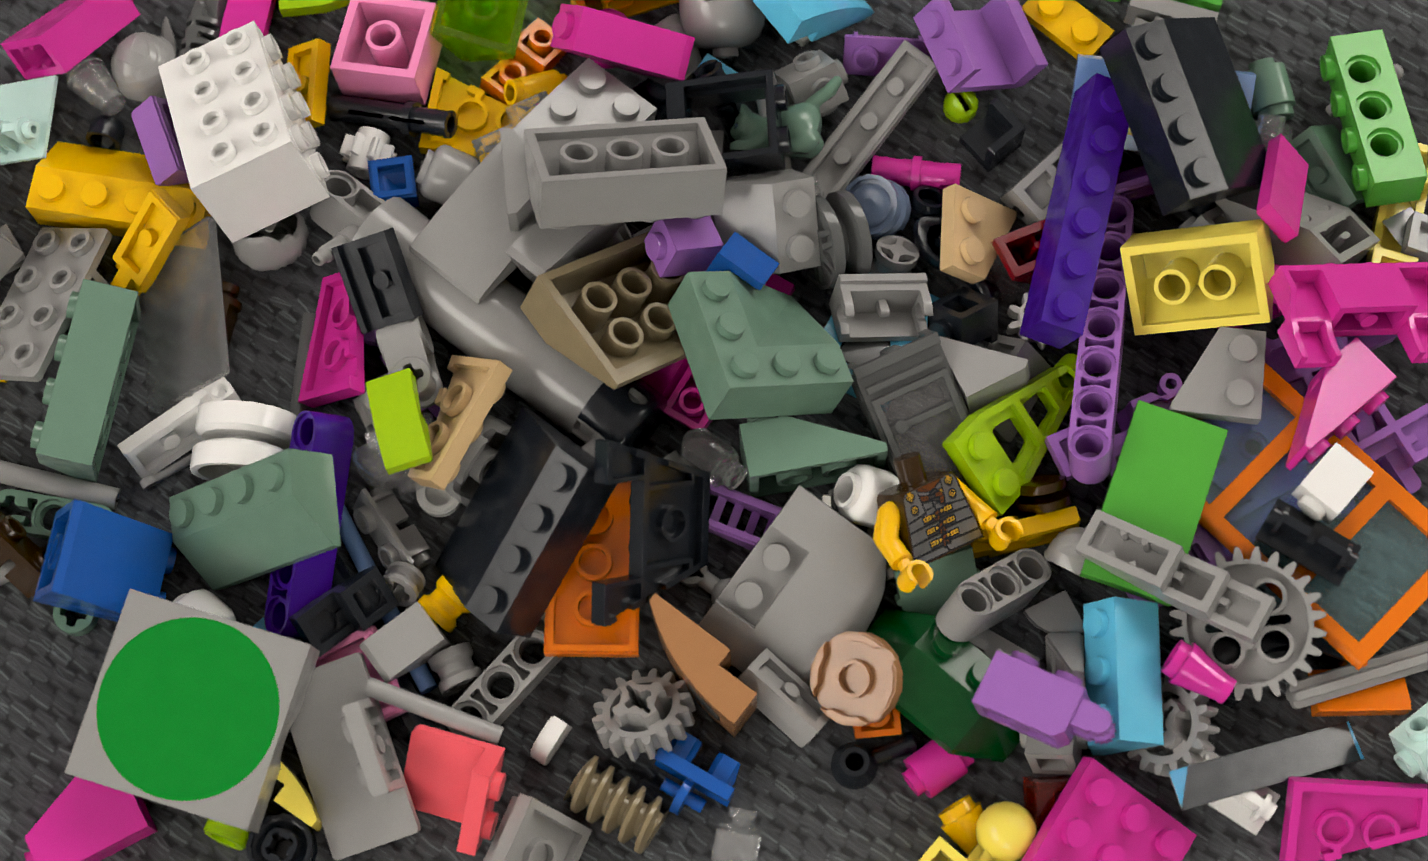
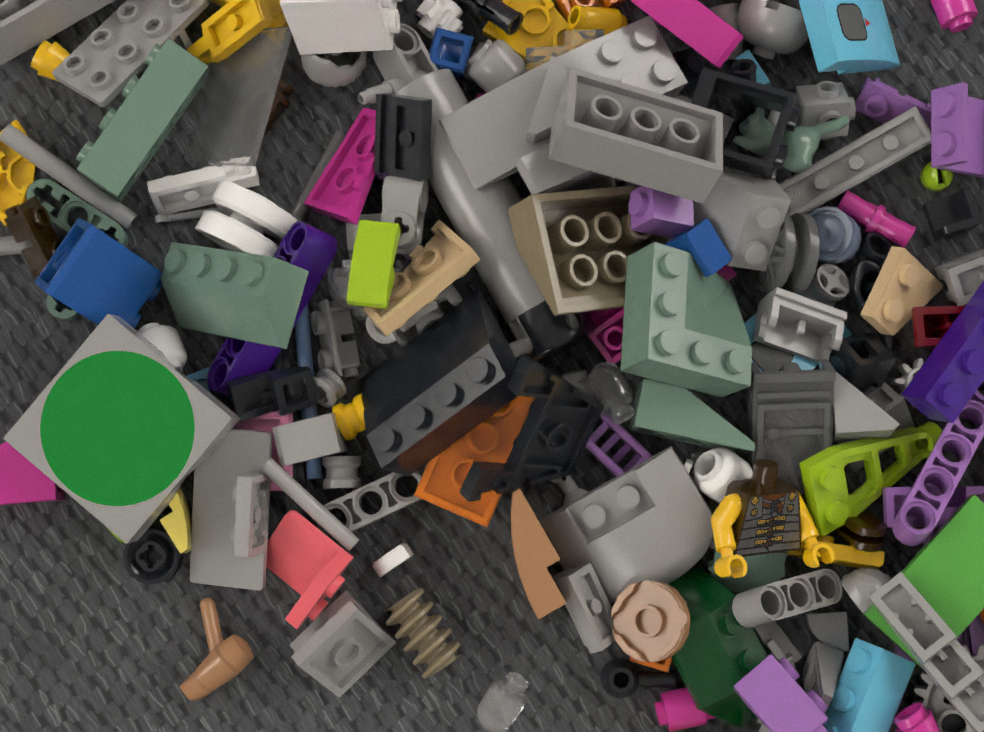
camera: 20 degrees right, 10 degrees up
light grey gear [592,668,696,761] -> none
blue hips [654,732,740,815] -> none

